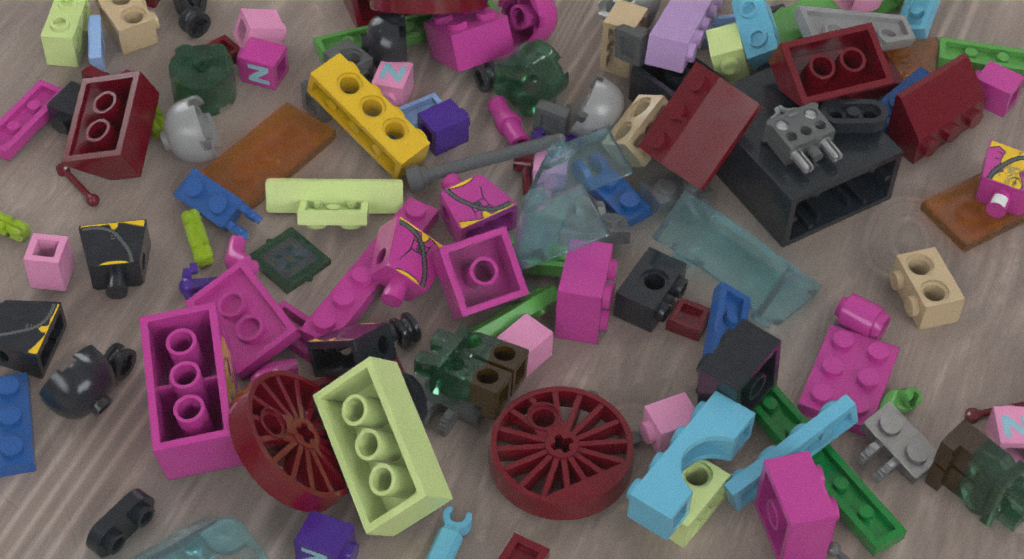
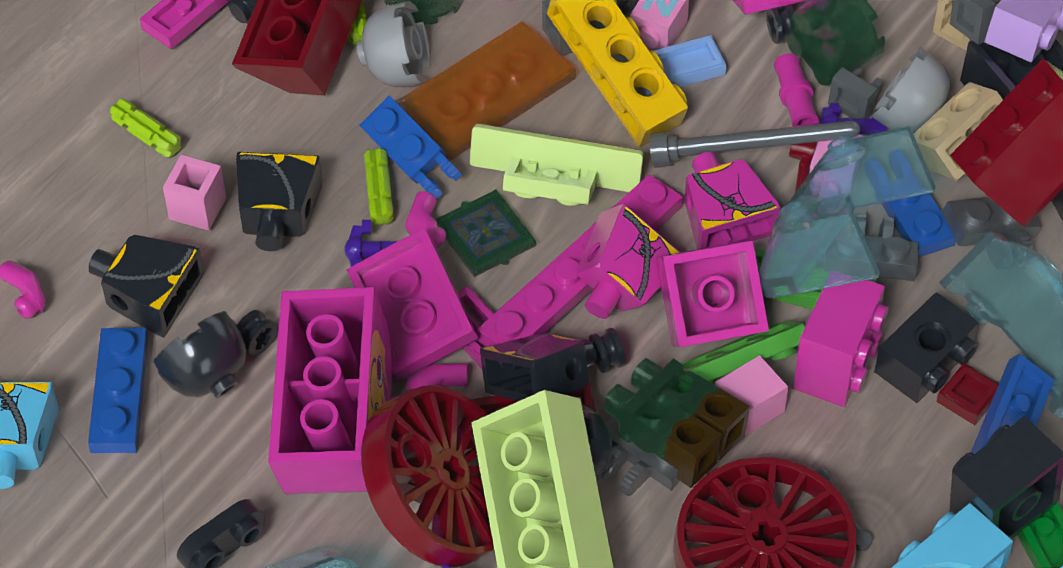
camera: 15 degrees right, 5 degrees up
dark red hinge [56,163,100,207] -> none
dark purple brick [417,98,471,156] -> none
bright pink brick [639,392,695,454] -> none

